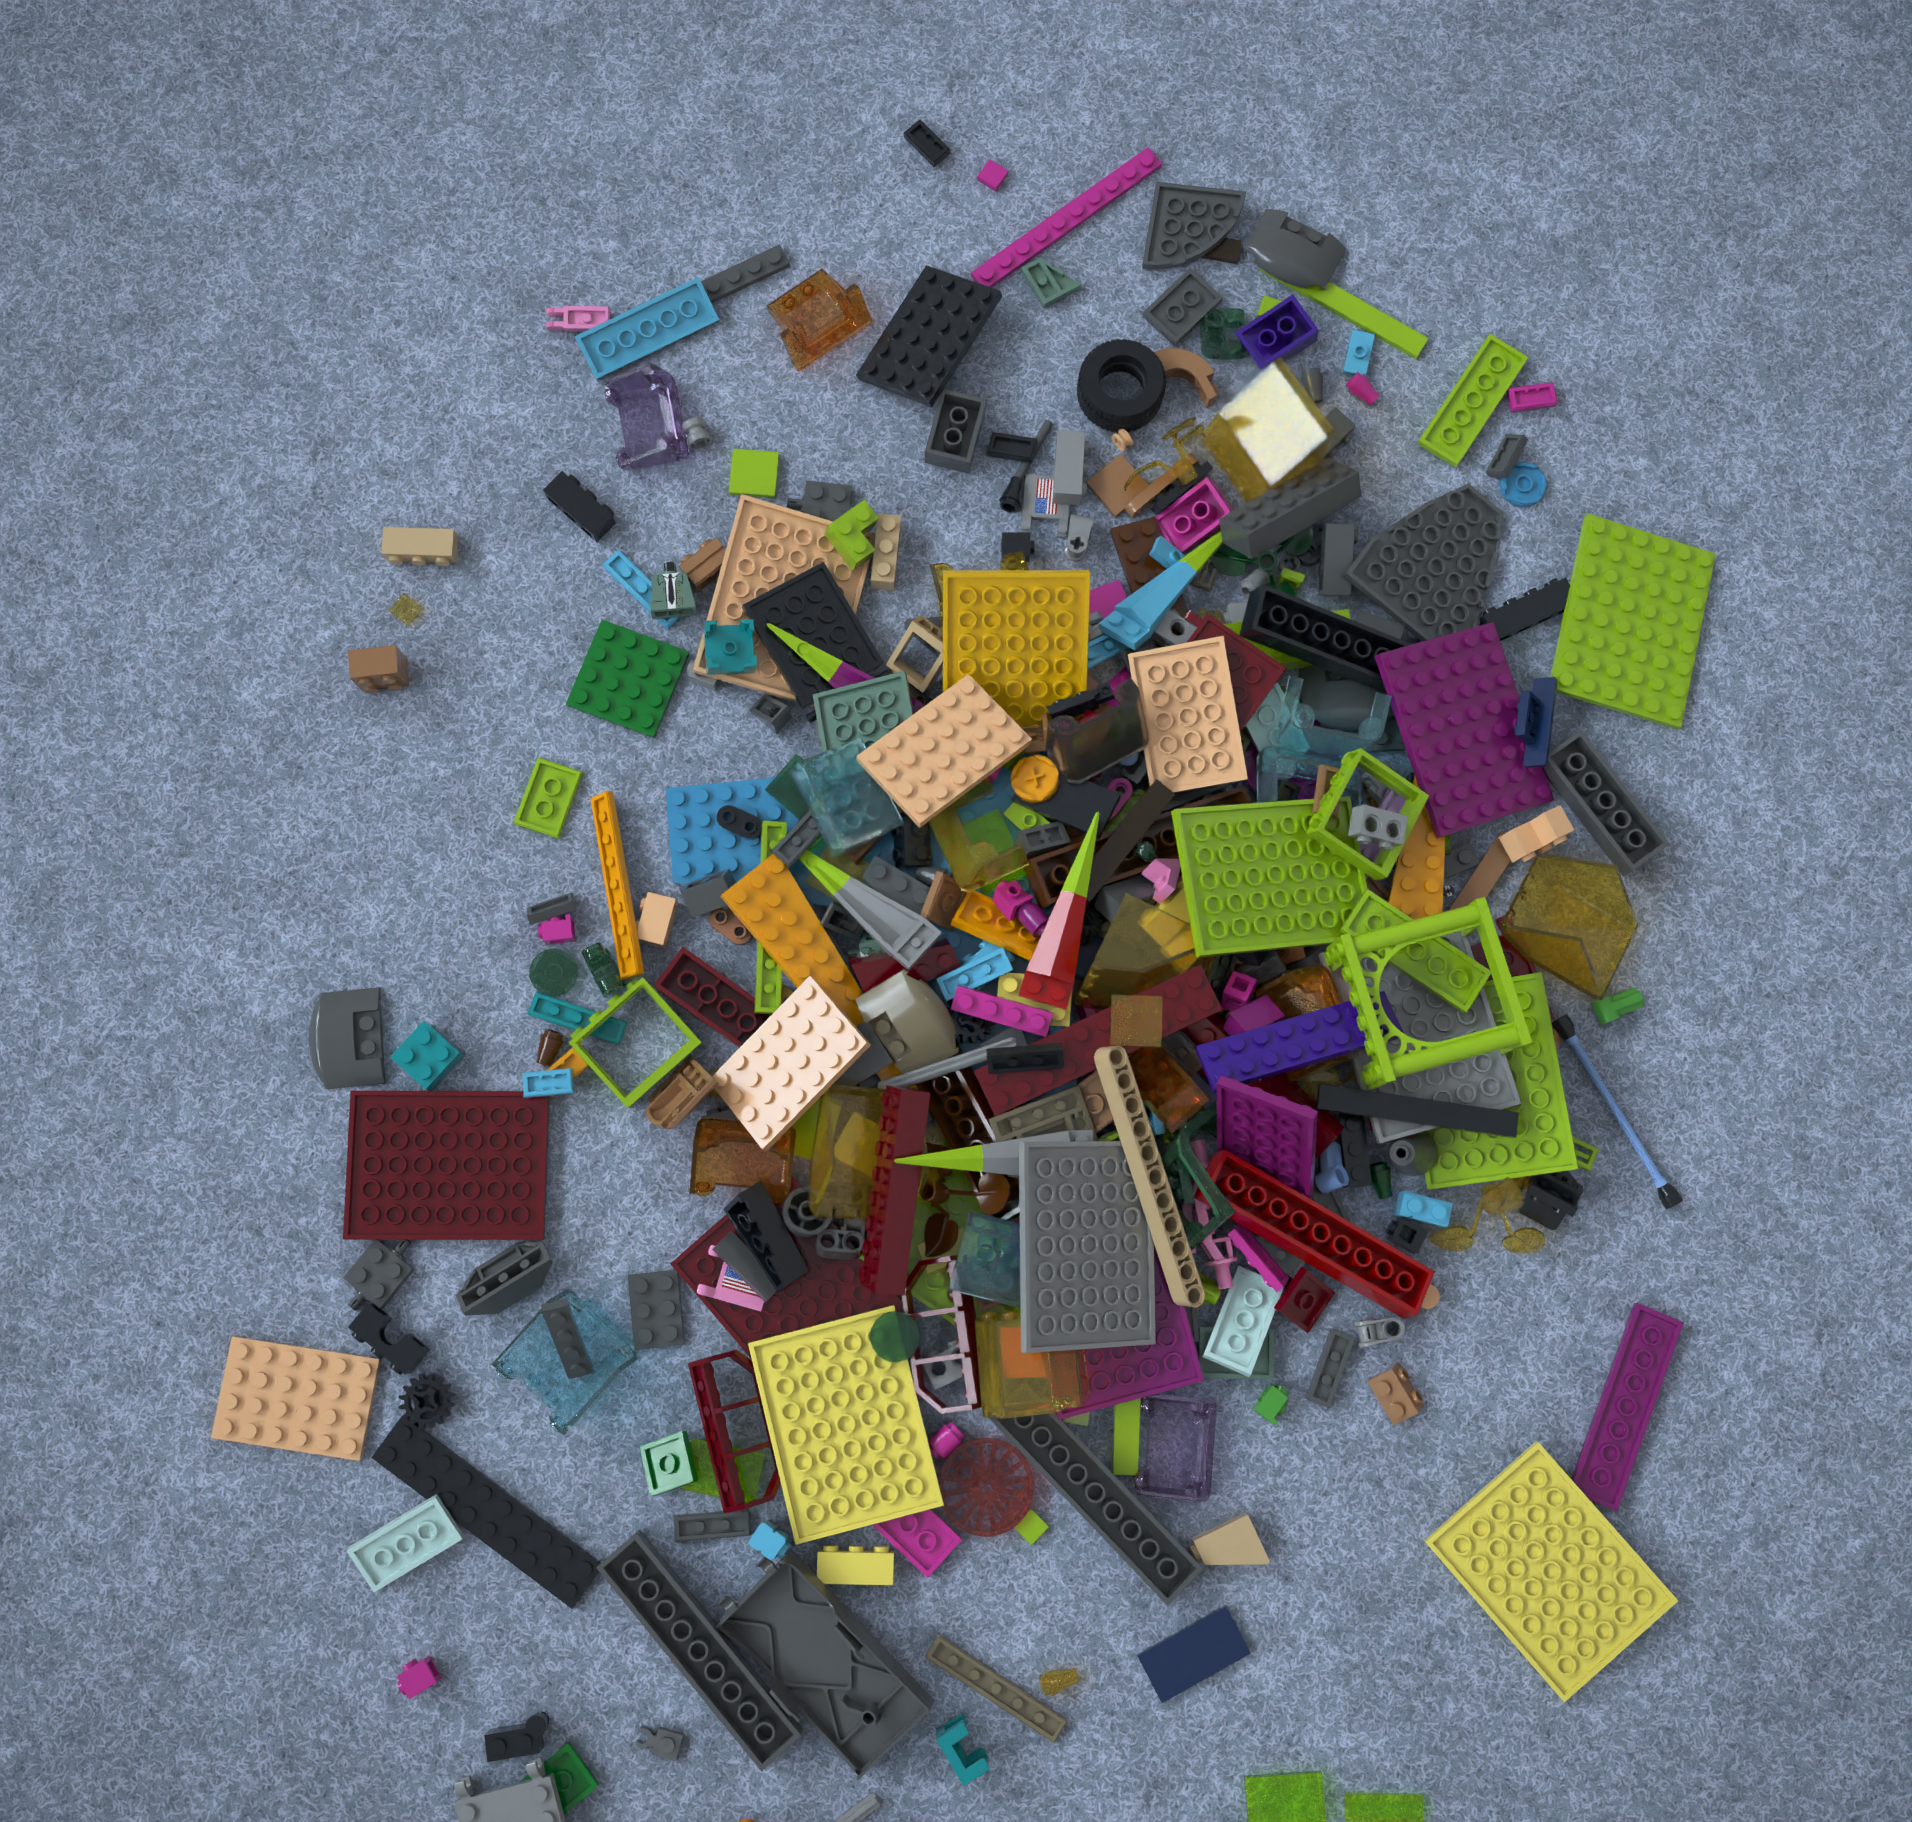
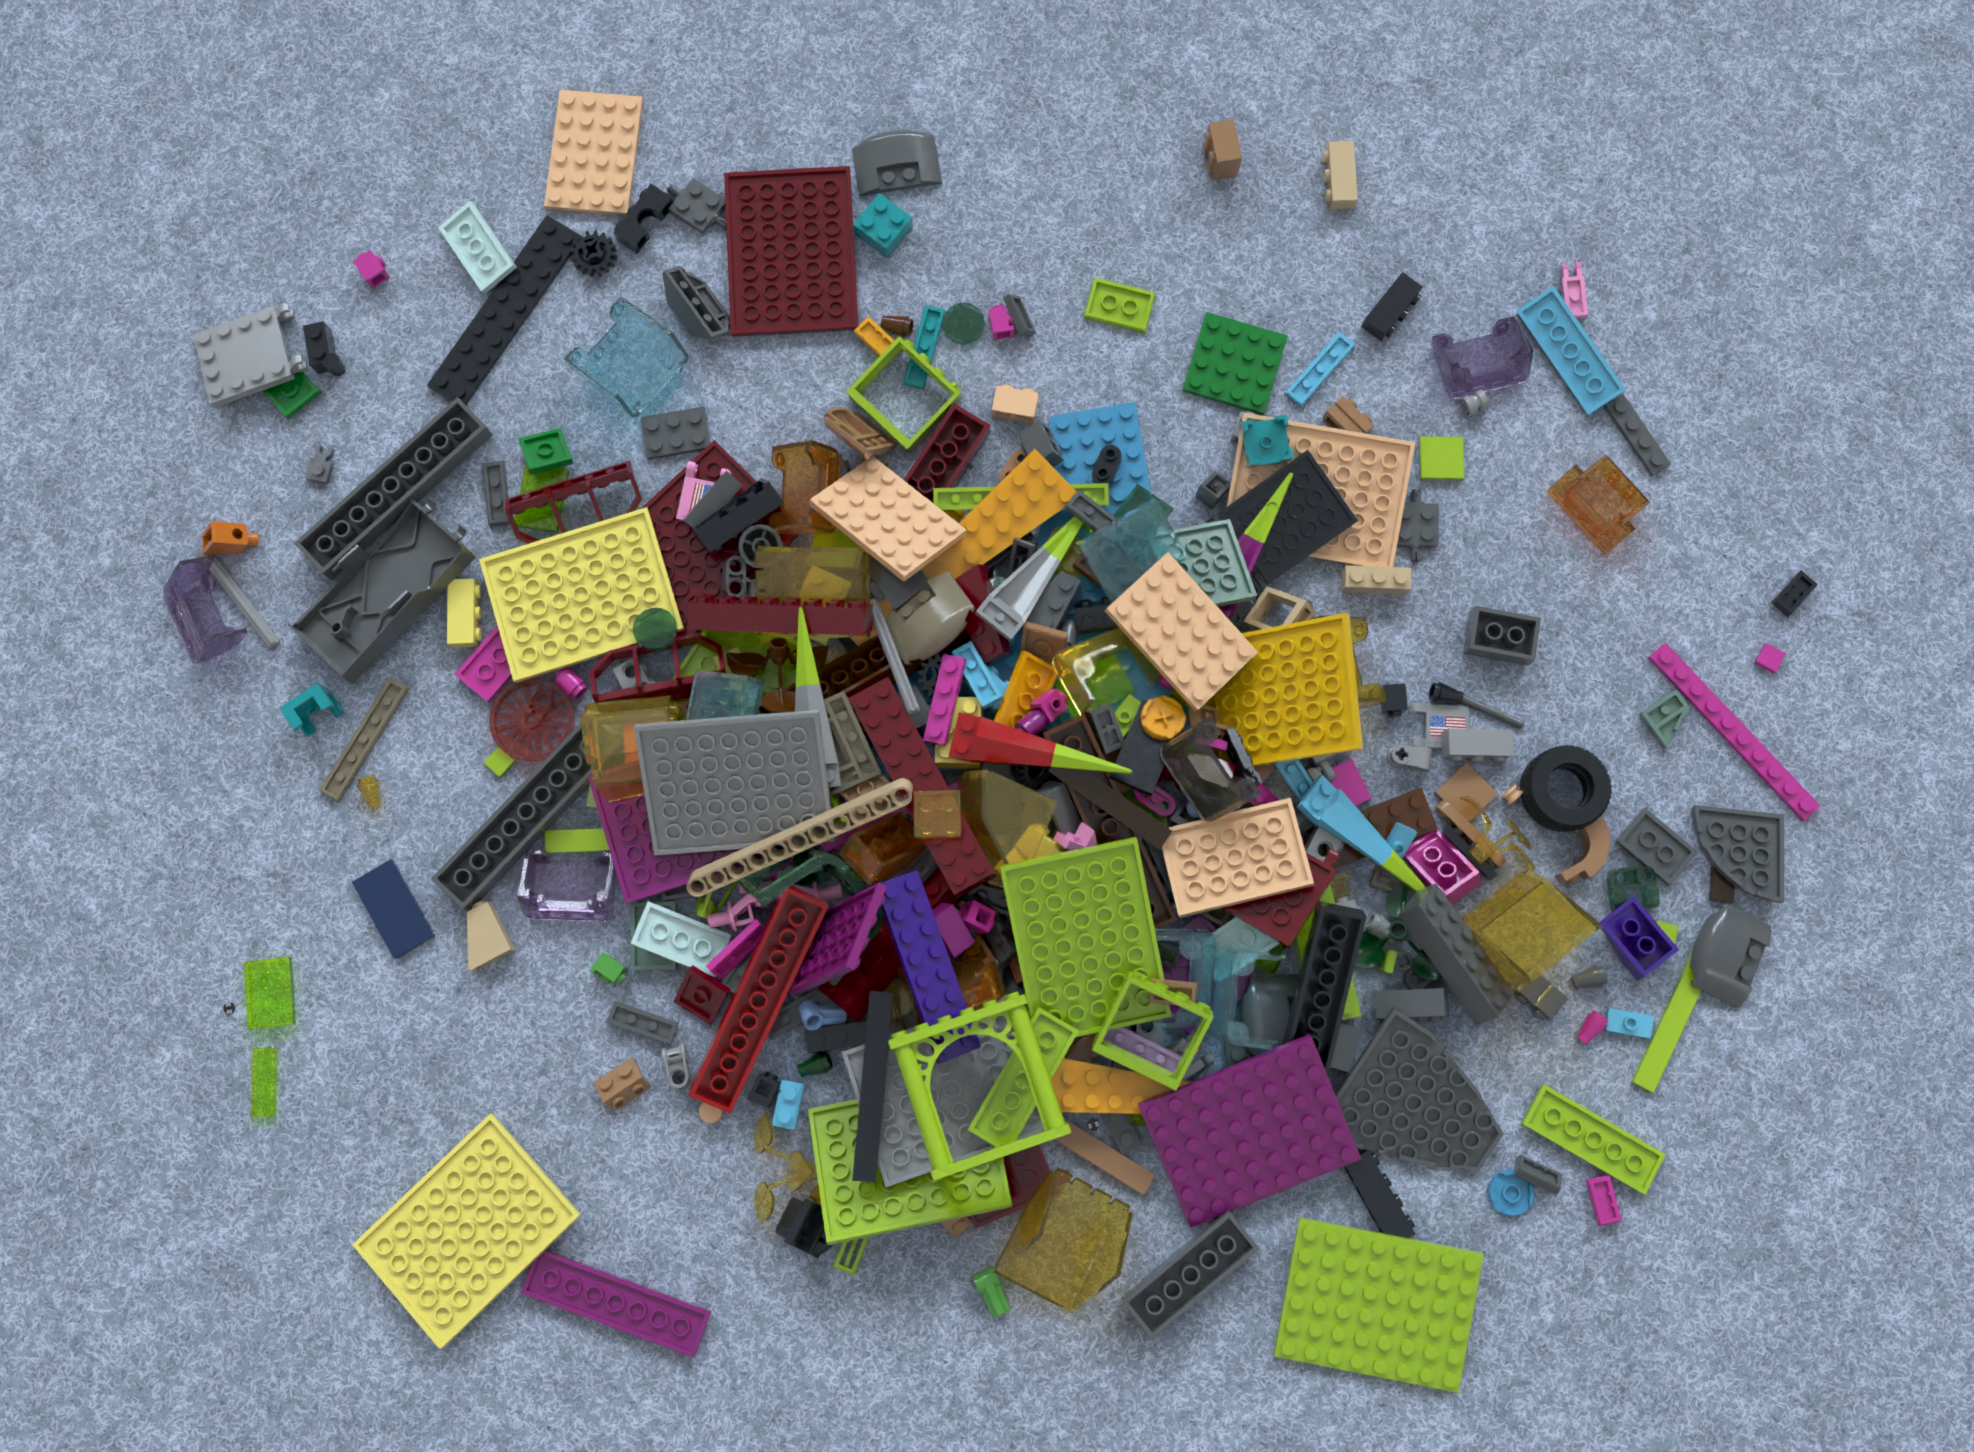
camera: 90 degrees right, 0 degrees up
clear yellow tile [388,593,423,626] -> none
medium azure plate [522,1068,574,1098] -> none
dark grey plate [541,1298,593,1379] -> none
clear green piece [581,943,626,998] -> none
light orange tile [590,790,644,980] -> none
sand green torso [650,562,697,619] -> none
medium azure brick [749,1520,792,1560] -> none
lime brick [824,499,879,571] -> none
black plate [856,265,1002,407] -> none
black plate [986,1043,1064,1074] -> none
black tile [987,432,1038,463] -> none
clear green plate [1134,841,1158,863] -> none
light grey brick [1348,805,1408,850] -> none
dark grey cone [1388,1131,1437,1176] -> none
light nougat brick [1499,805,1574,863] -> none
dark blue bracket [1514,677,1558,768] -> none
light blue hose [1552,1014,1683,1209] -> none

